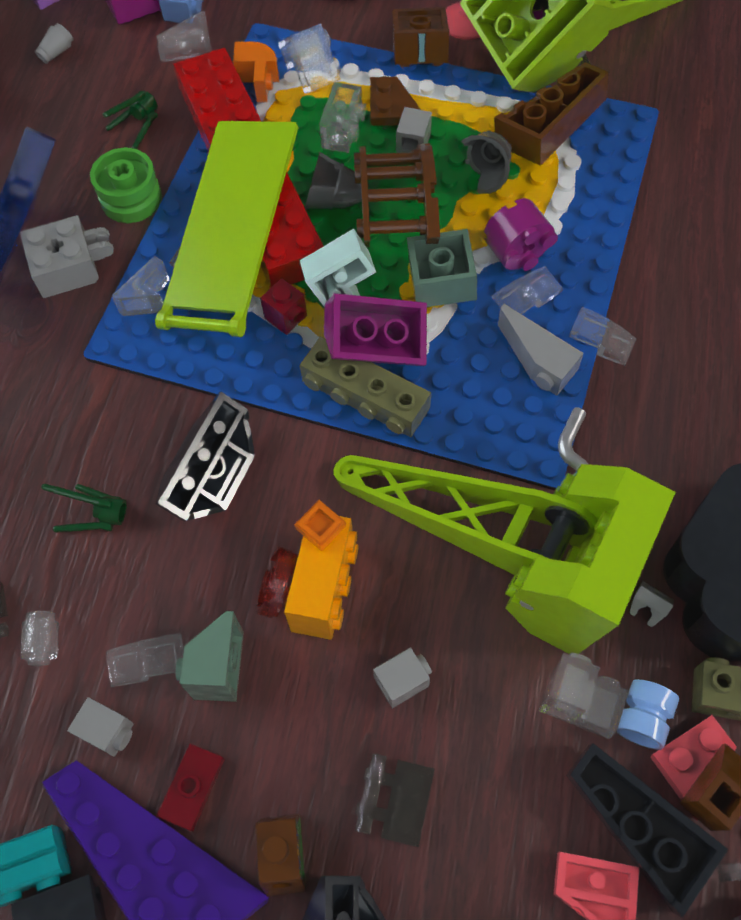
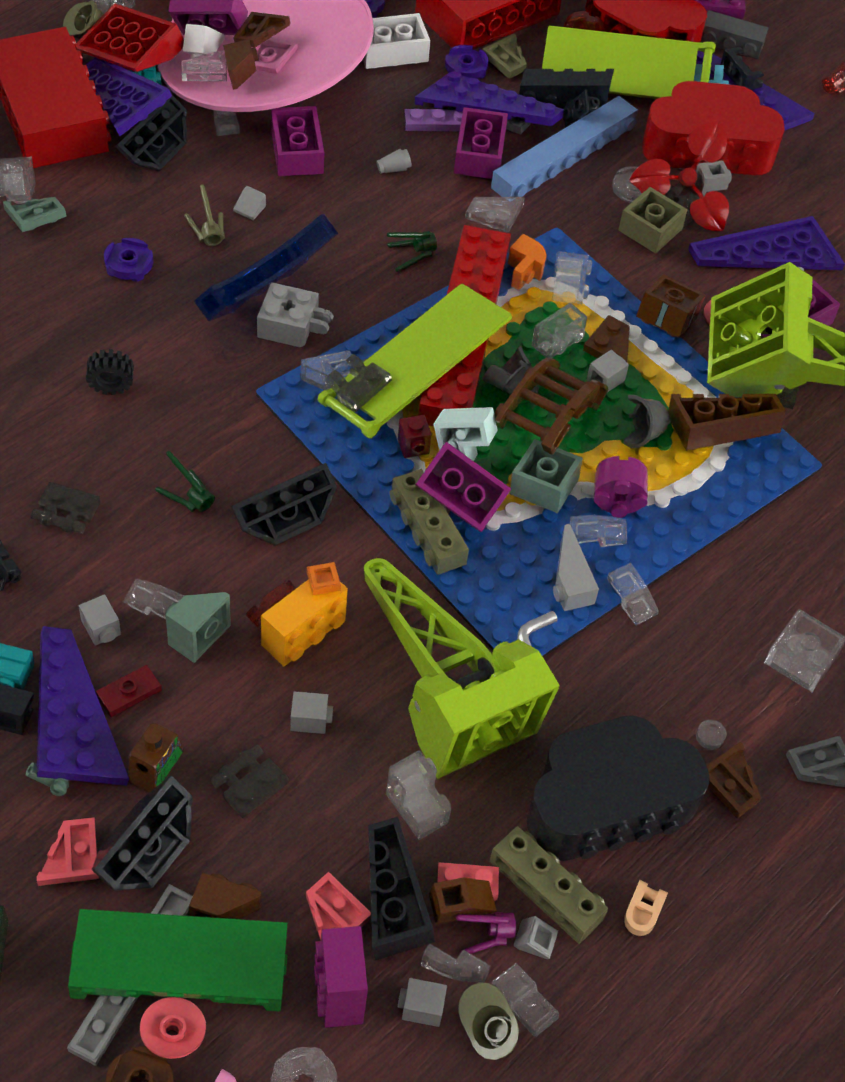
camera: 25 degrees right, 10 degrees down
clear brick [20,611,59,666] -> none
bright green wheel [90,147,162,223] -> none
light blue wheel [616,679,679,750] -> none
light grey tile [630,581,674,627] -> none
none -> clear smoke plate [328,354,392,412]

